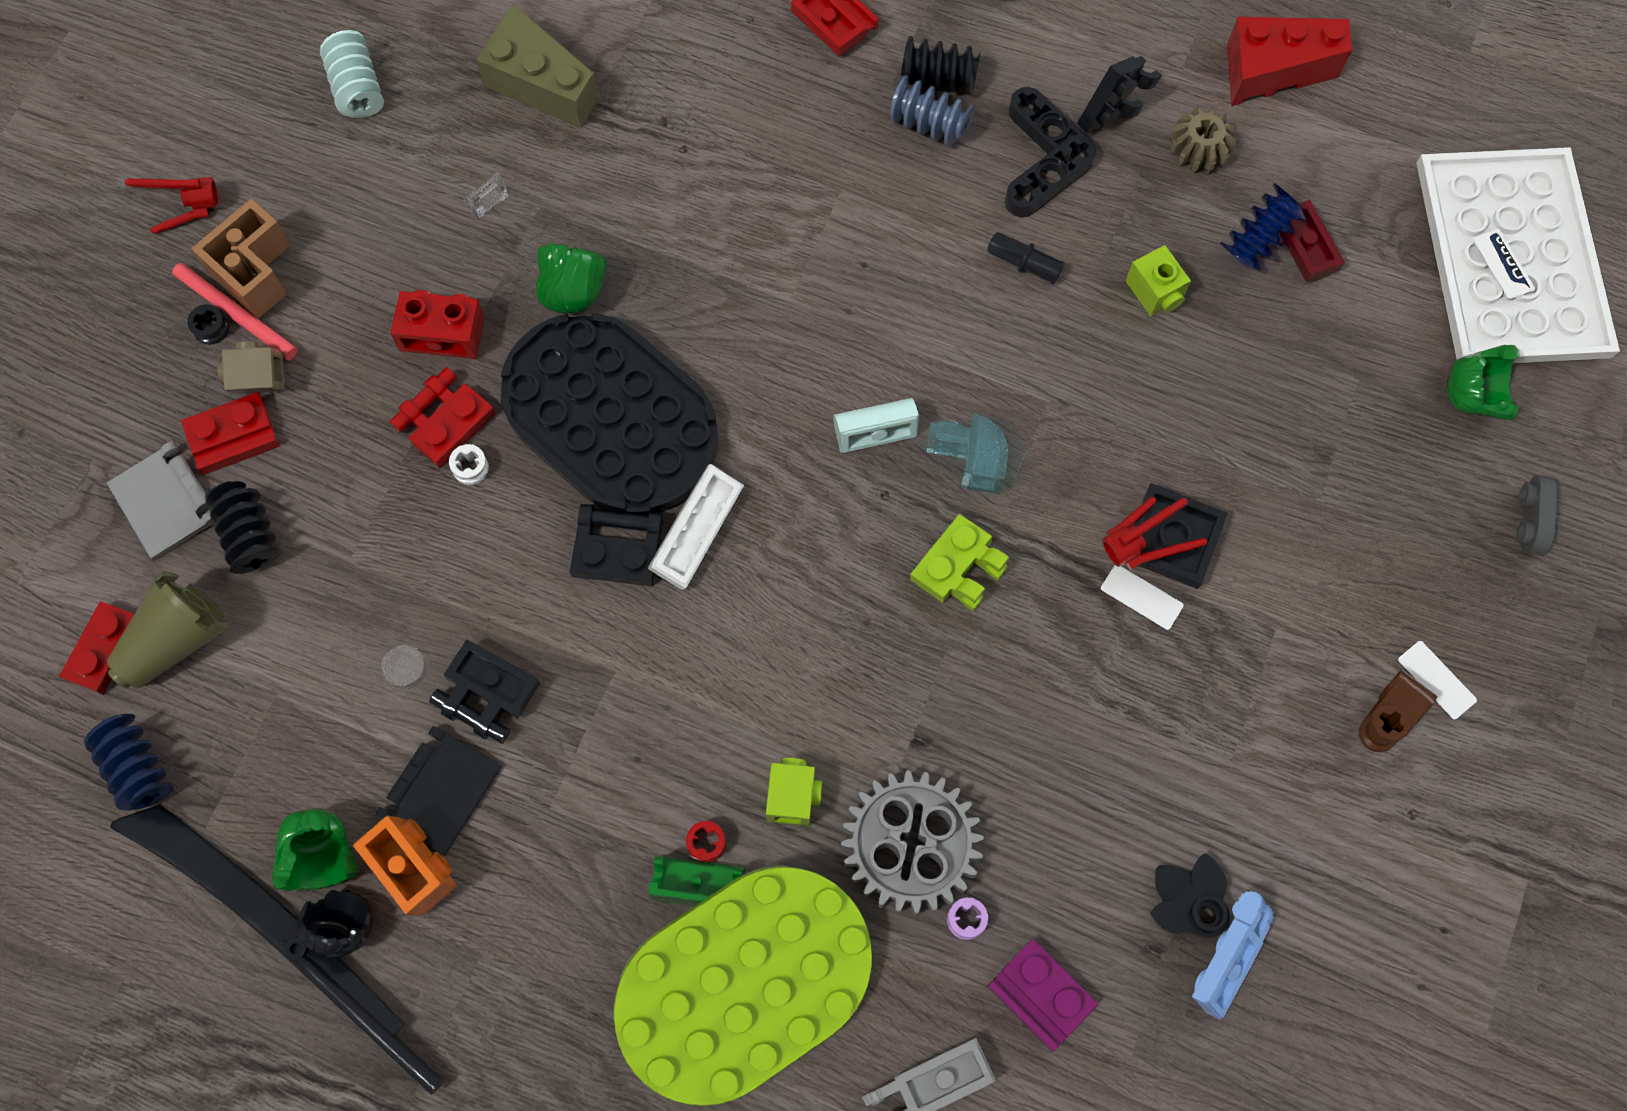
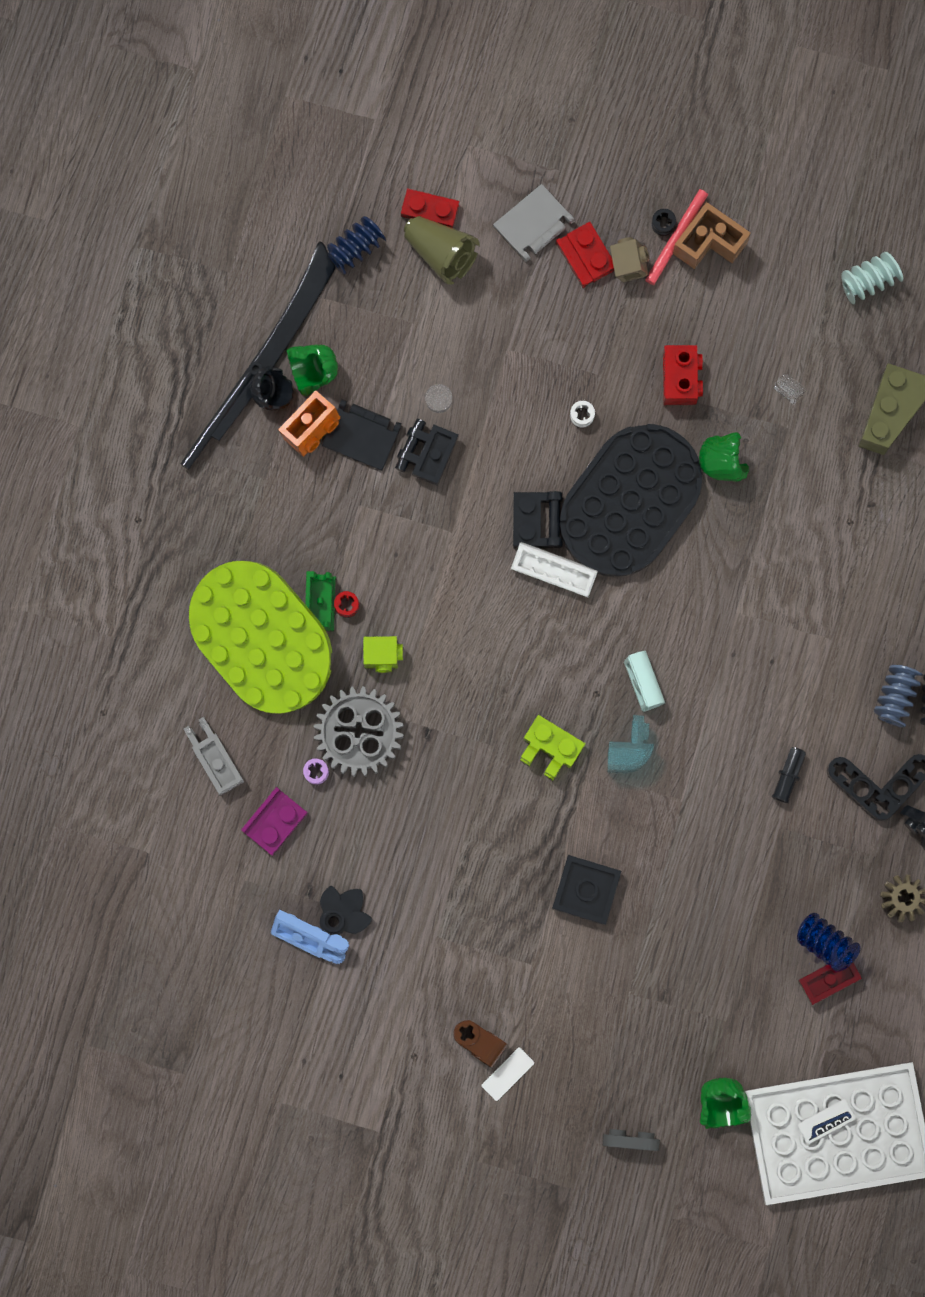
camera: 90 degrees right, 10 degrees up
red plant [125,177,219,234] -> none
black piece [205,481,281,574] -> none
red plate [389,367,496,469] -> none
white sticker [1101,565,1184,630] -> none
red plant [1102,497,1207,570] -> none
lime brick [1125,245,1191,316] -> none

